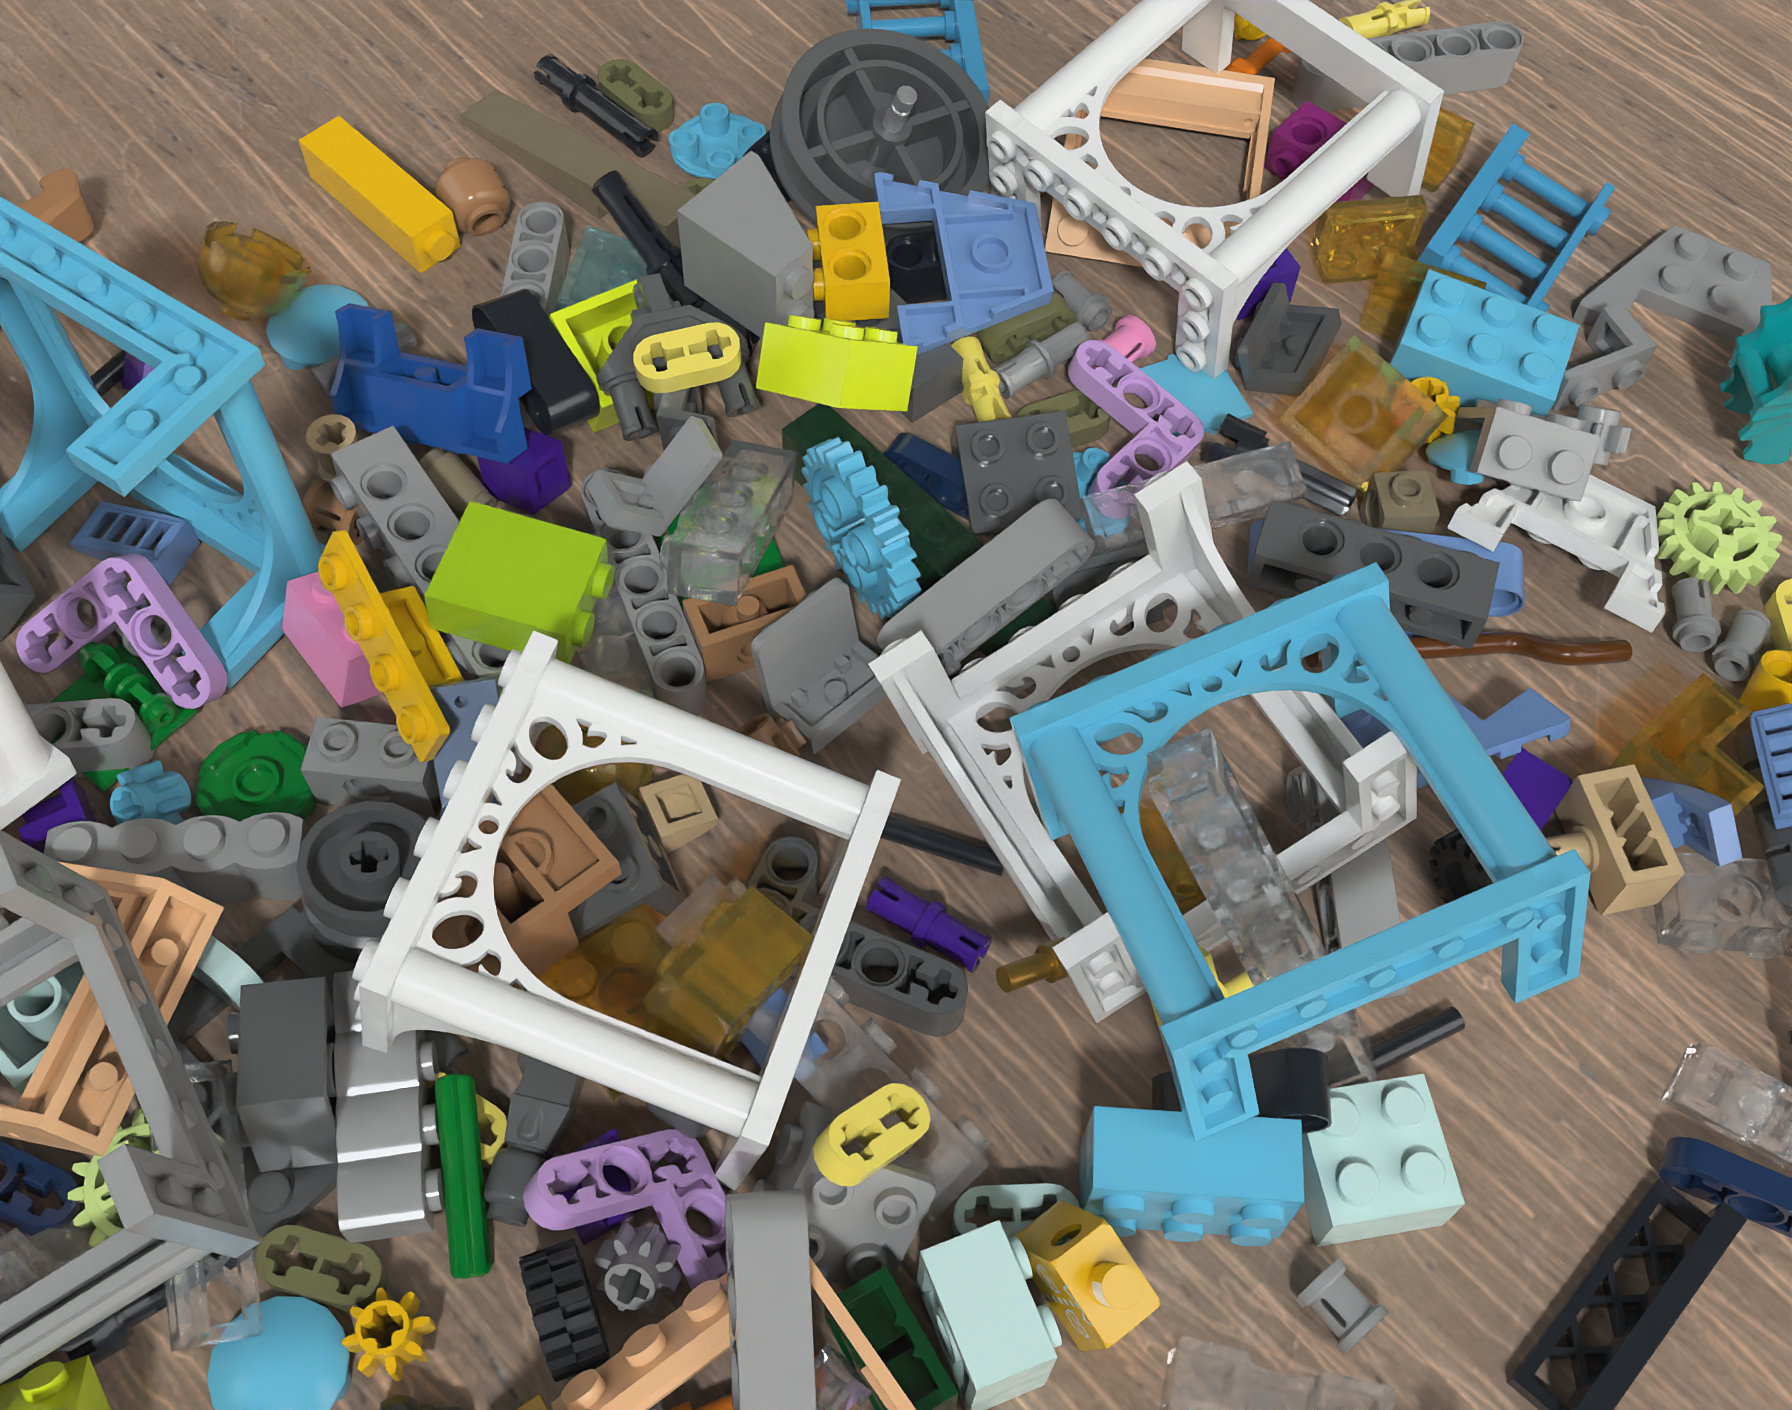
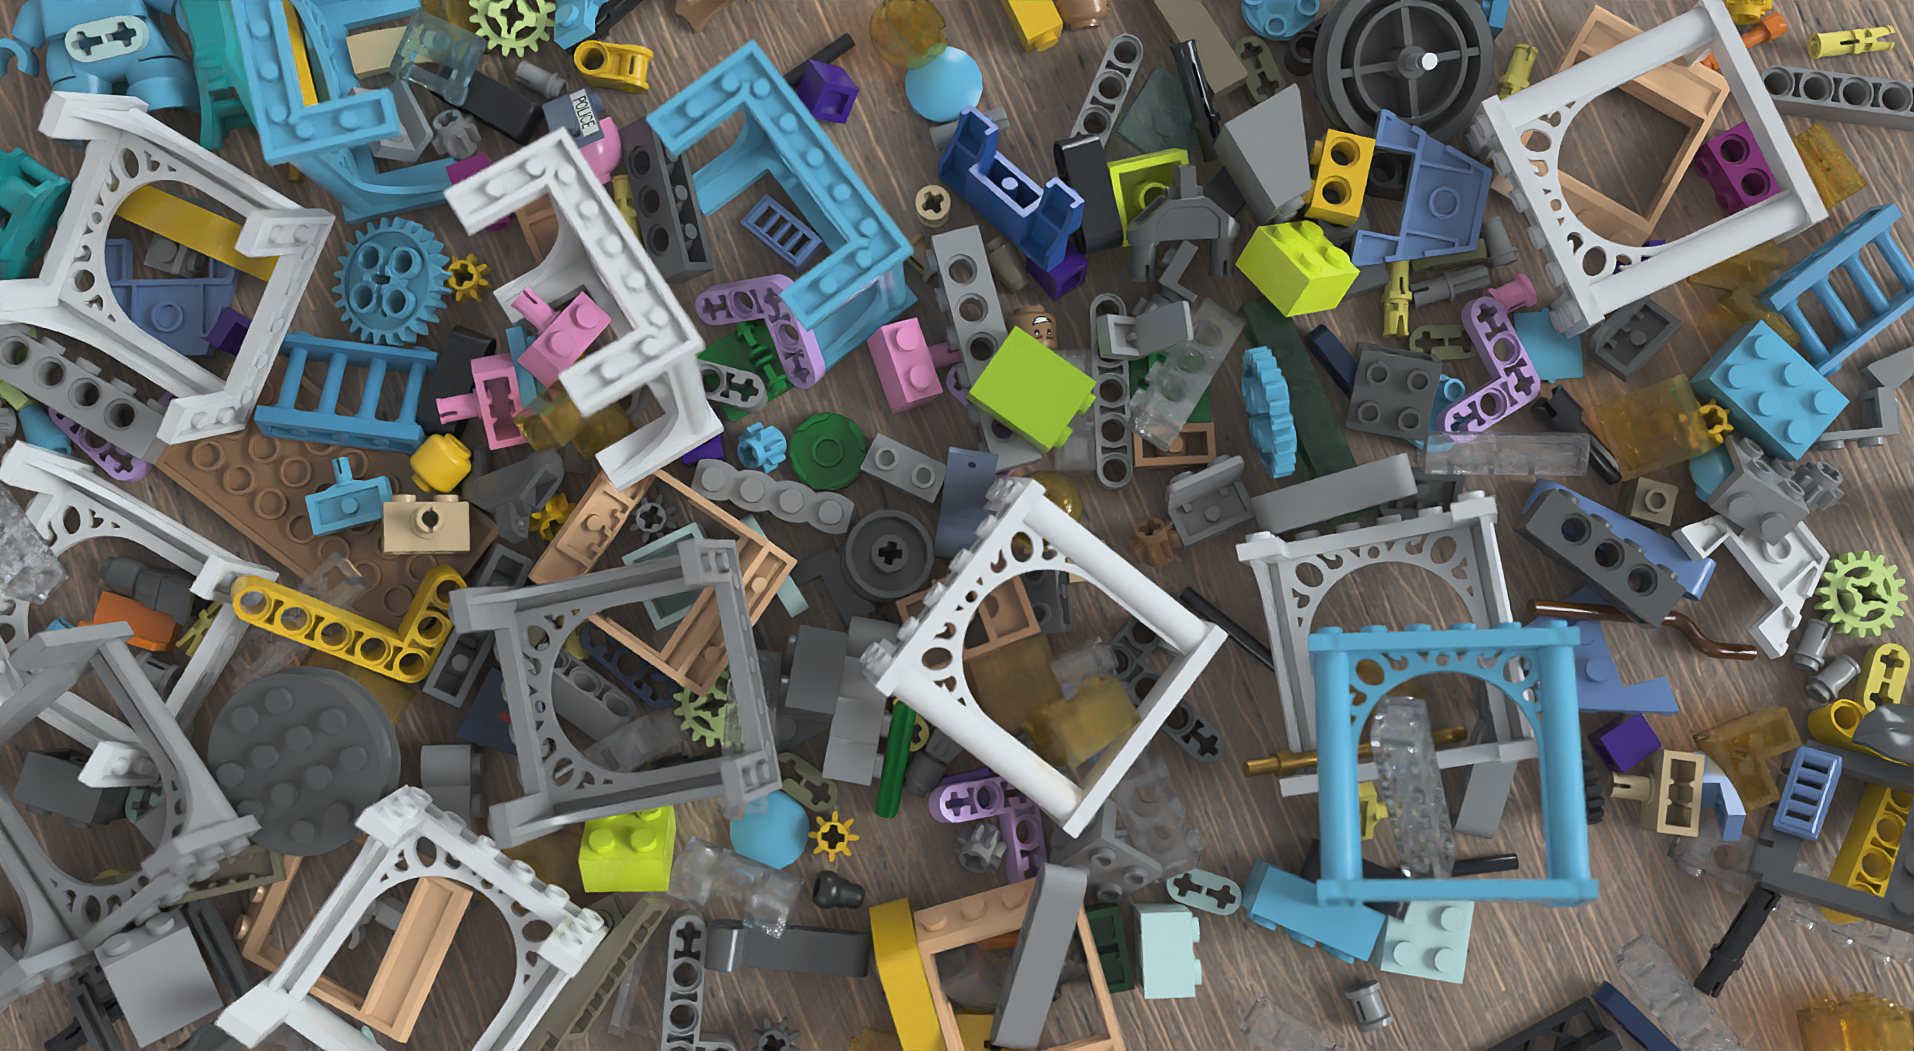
camera: 20 degrees right, 25 degrees up
yellow bracket [318,530,464,762] -> none
black tyre [519,1238,611,1382] -> none
light yellow beam [633,322,741,393] -> none
light yellow beam [813,1083,931,1187] -> none
dark purple pin [866,876,992,973] -> none
yellow torso [1012,1200,1161,1352] -> none

